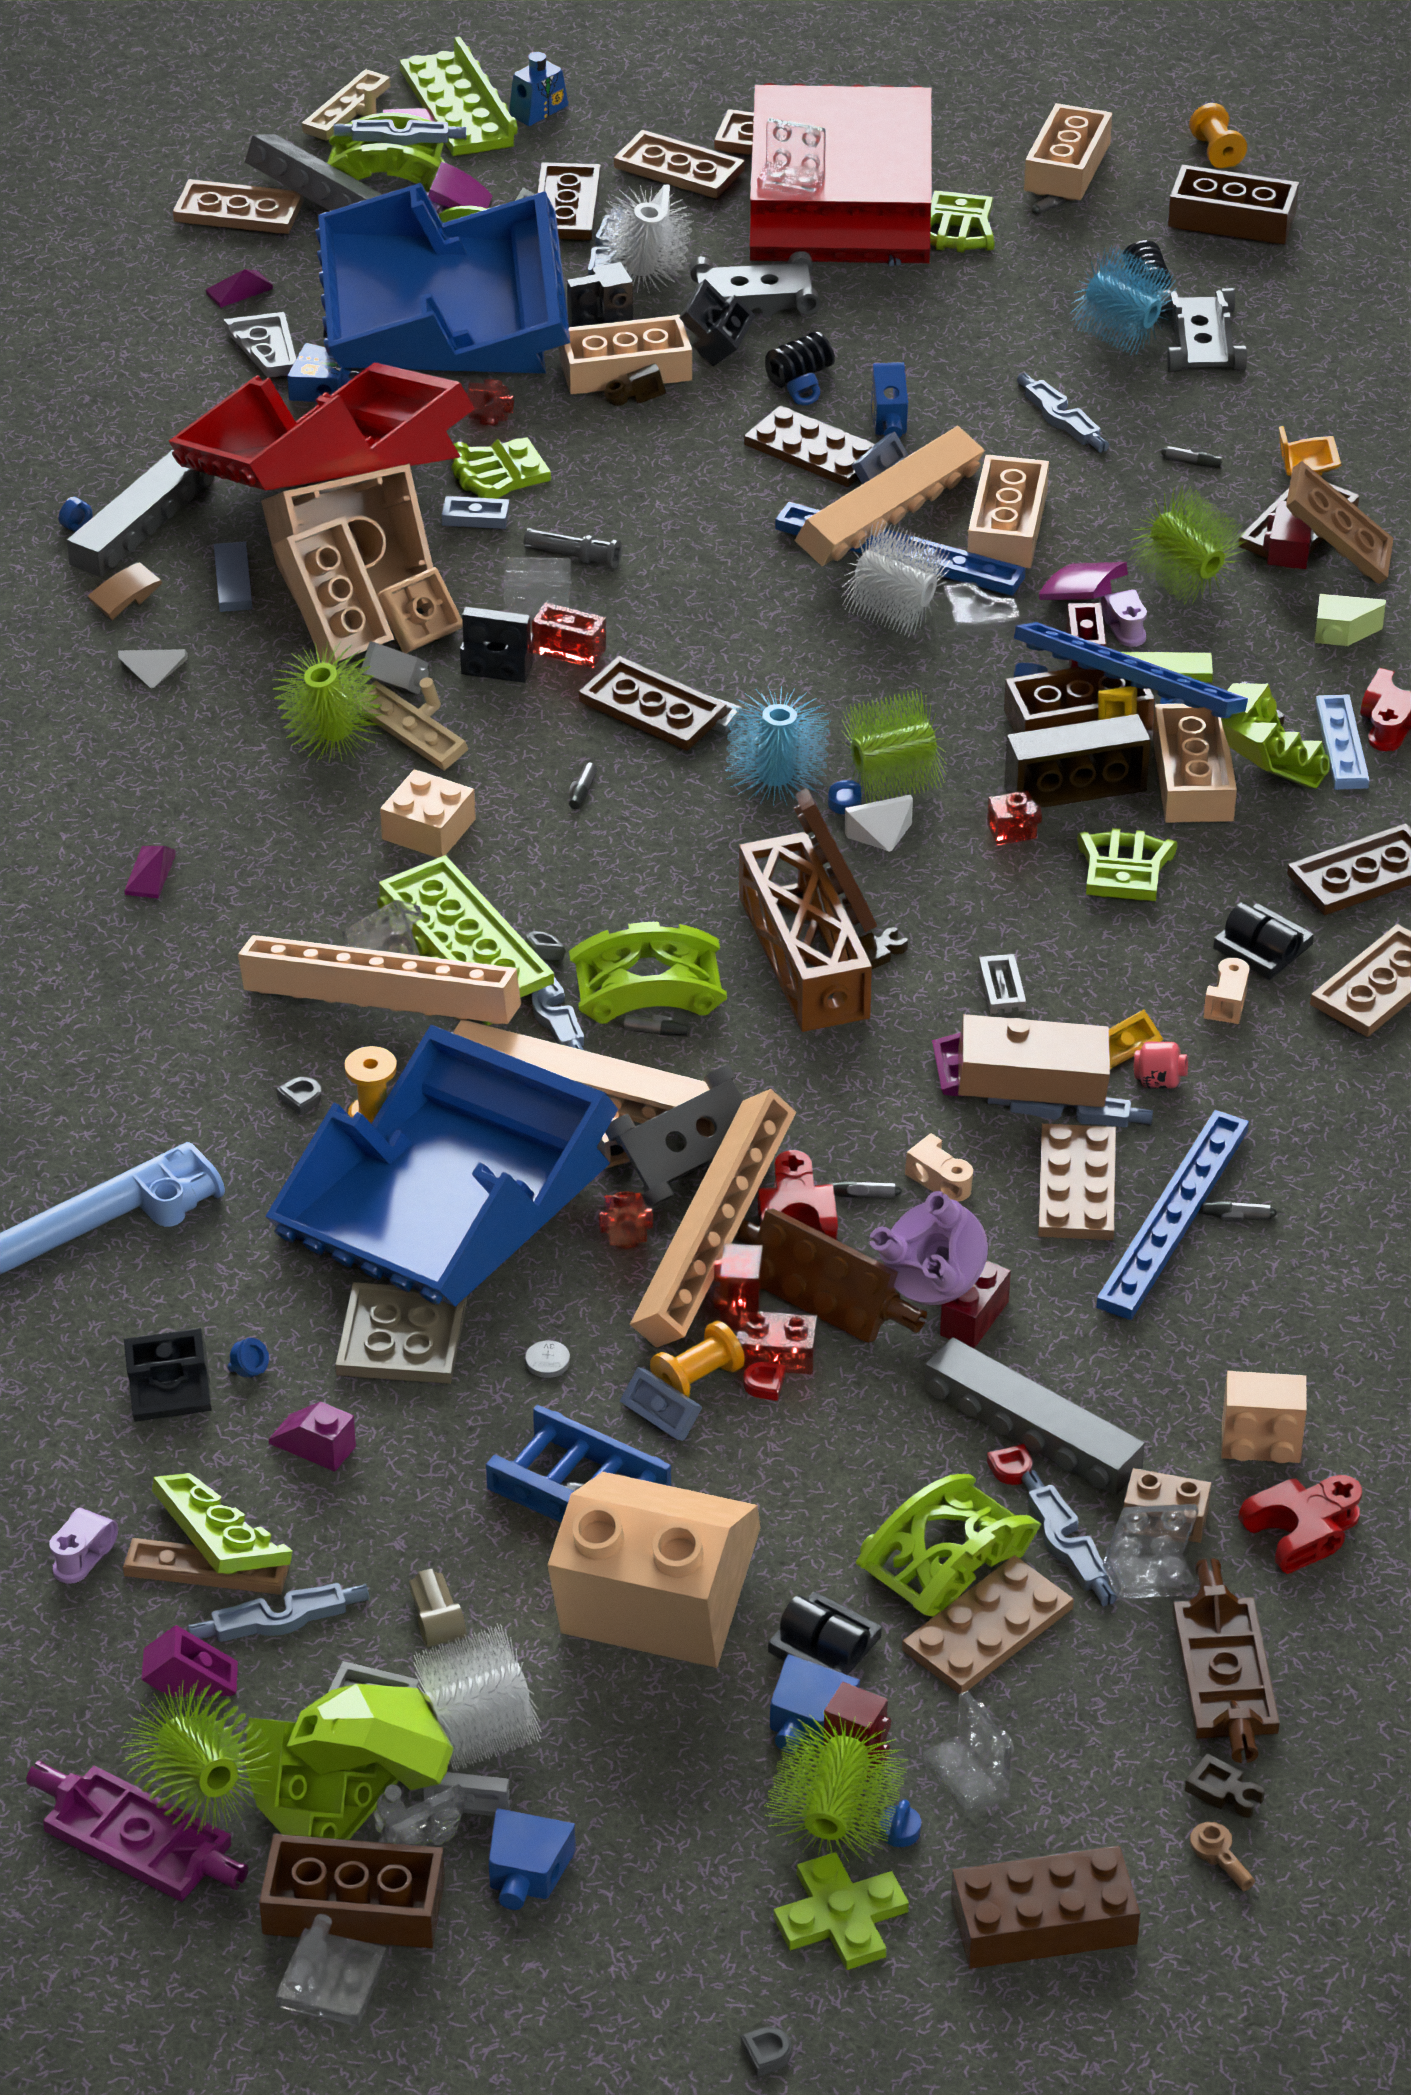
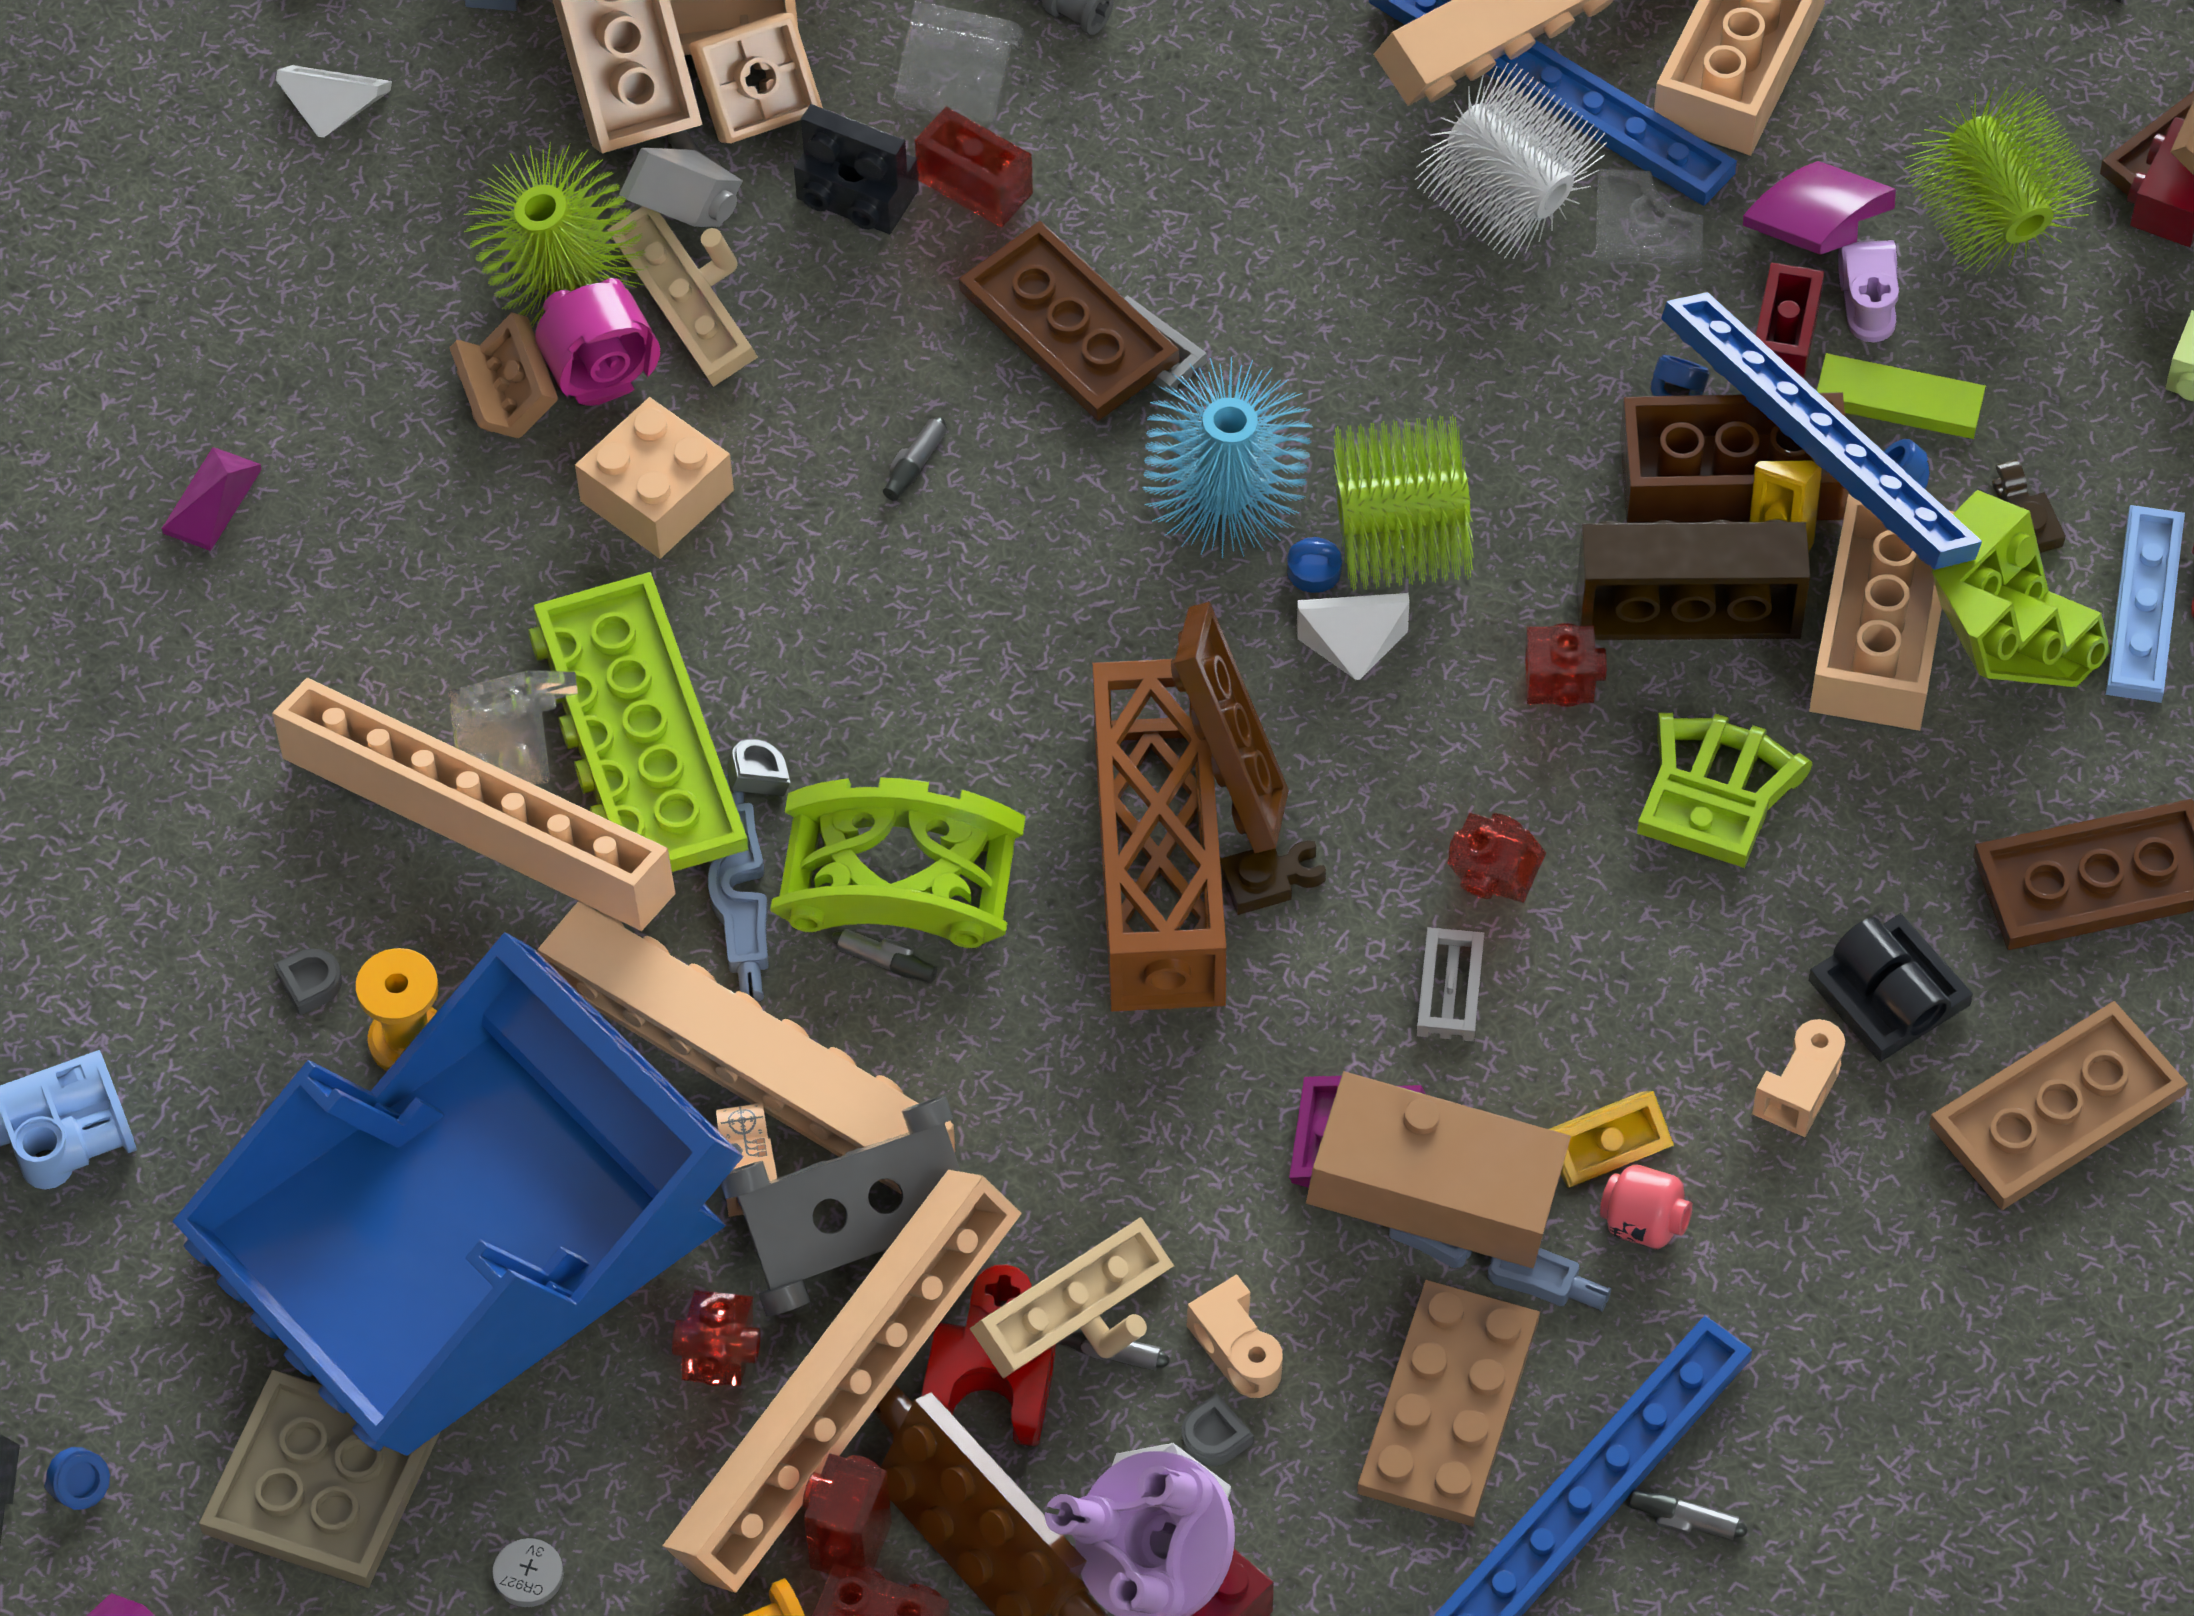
camera: 15 degrees right, 15 degrees up
none -> medium nougat bracket [450,312,558,438]
none -> dark pink brick [535,278,660,406]
none -> tan plate [970,1217,1174,1379]
none -> clear red brick [1447,812,1546,903]

